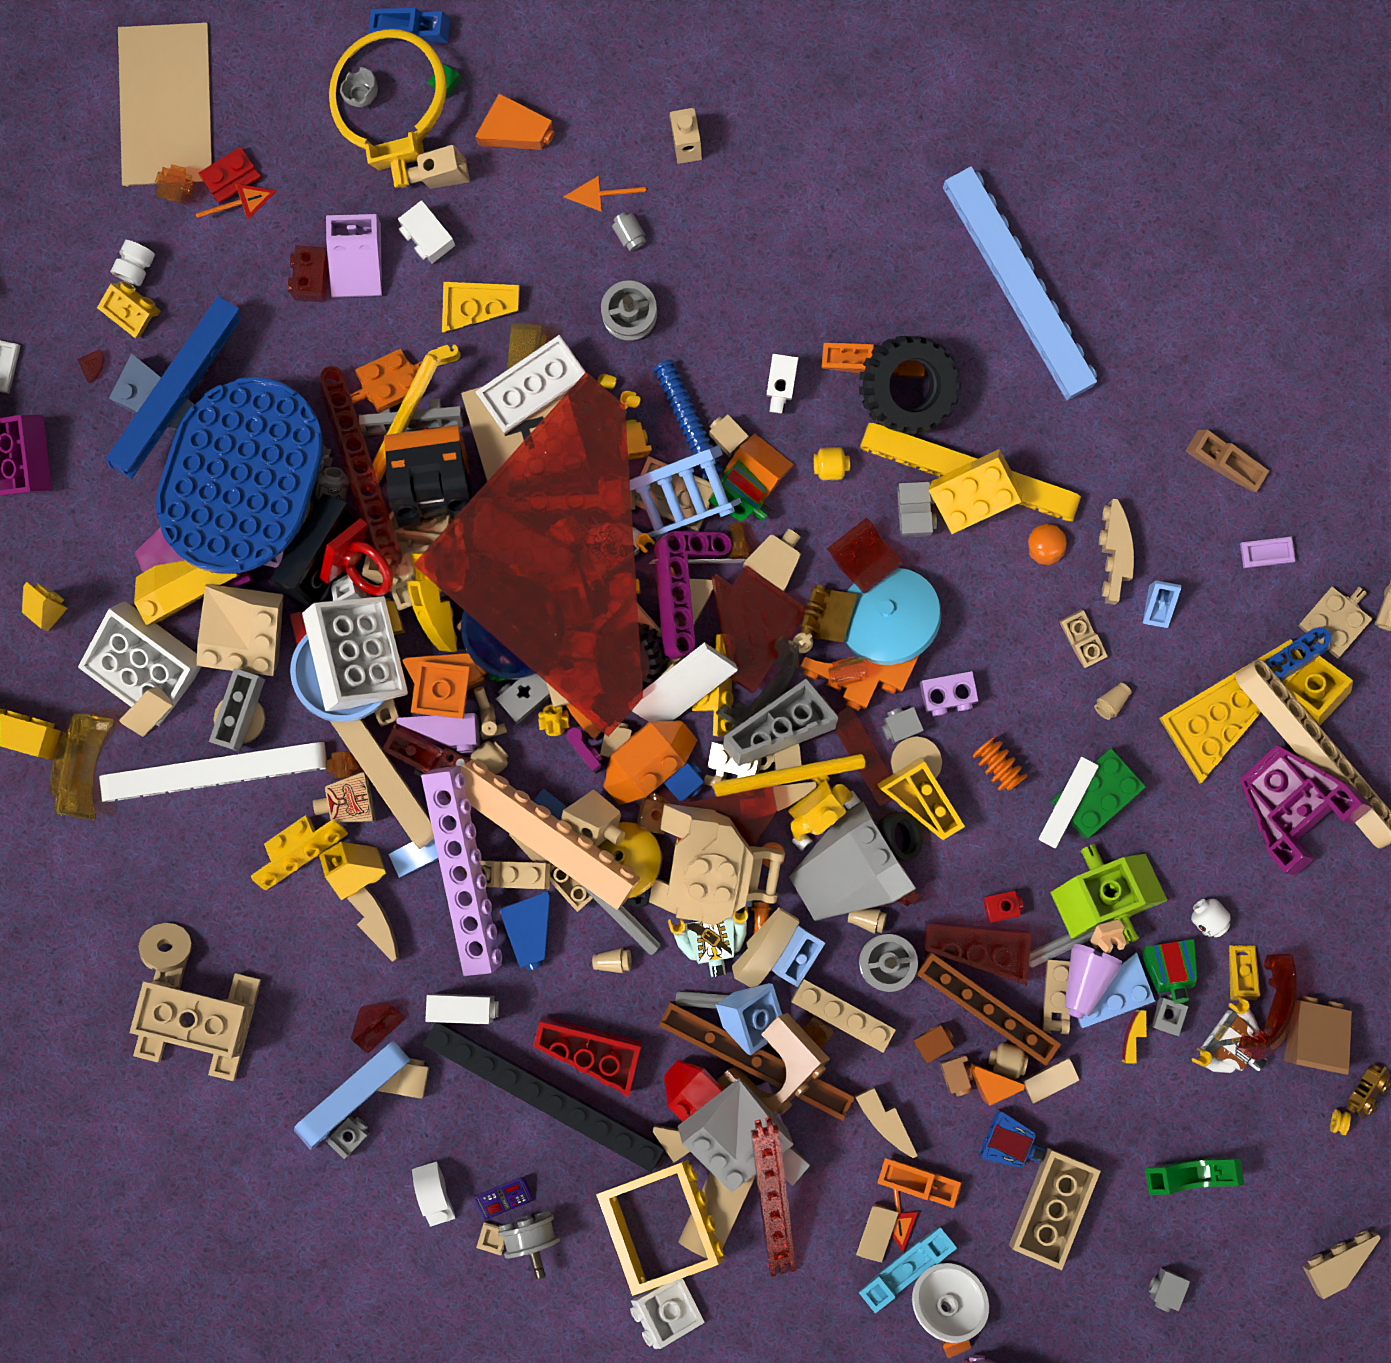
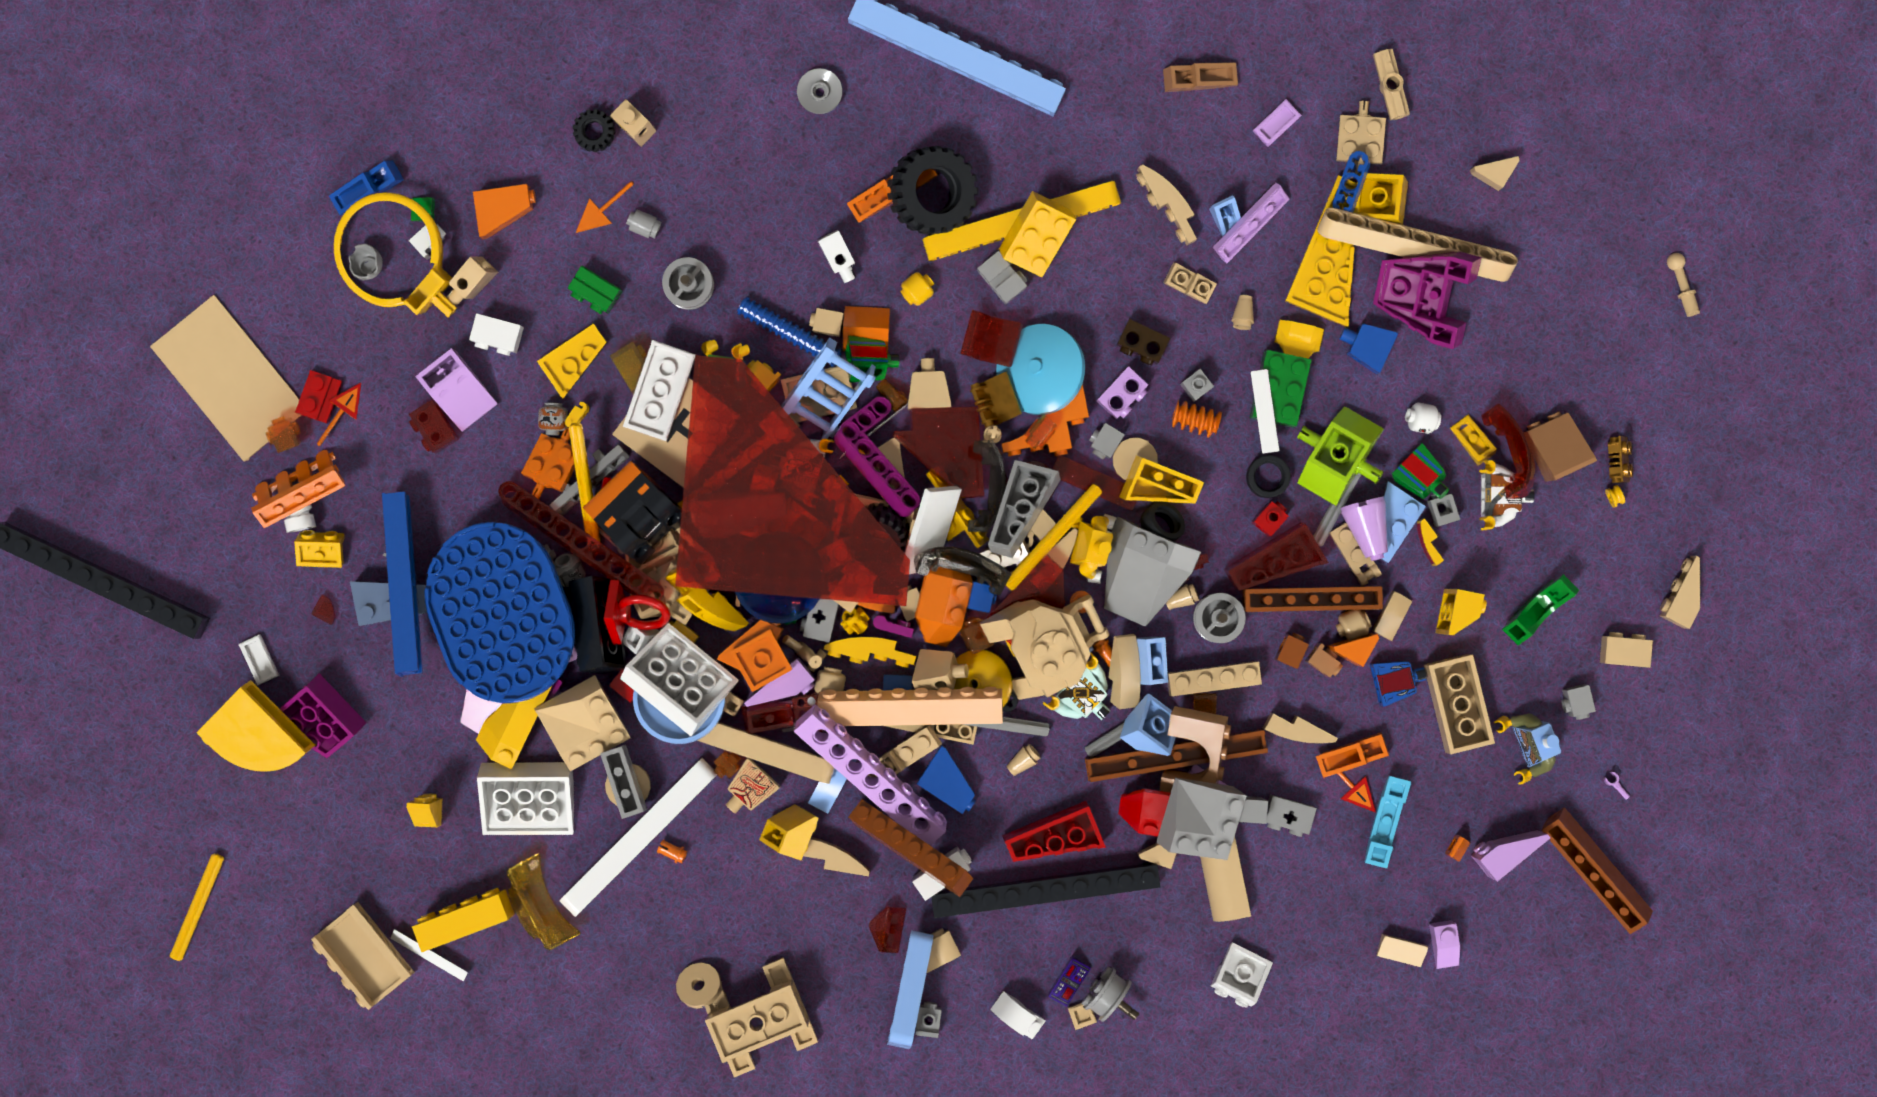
camera: 45 degrees left, 5 degrees up
tan slope [119,686,174,737] -> none
yellow bracket [251,815,348,890] -> none
yellow window [596,1160,725,1296] -> none
clear red hinge [751,1117,797,1277] -> none
tan slope [856,1203,899,1263] -> none
white dish [912,1263,989,1343] -> none
orange hair [1028,524,1067,565] -> none
light nougat tile [1090,919,1127,954] -> none
none -> orange fence [251,450,345,528]
none -> white brick [409,224,446,260]
none -> head [538,403,568,436]
none -> green brick [568,266,622,314]
none -> black tyre [573,109,615,152]
none -> orange pin [657,839,688,864]
none -> light grey dish [797,68,842,114]
none -> yellow slope [824,637,916,668]
none -> dark orange brick [848,799,973,897]
none -> clear smoke windscreen [914,547,1011,595]
none -> dark brown brick [1117,319,1170,366]
none -> light grey brick [1180,369,1214,402]
none -> lavender tile [1213,183,1290,263]
none -> black tyre [1246,455,1291,498]
none -> light grey brick [1267,794,1317,837]
none -> yellow slope [1274,320,1324,359]
none -> blue torso [1339,324,1398,374]
none -> yellow slope [1435,589,1487,635]
none -> torso [1494,713,1561,785]
none -> tan brick [1600,632,1653,668]

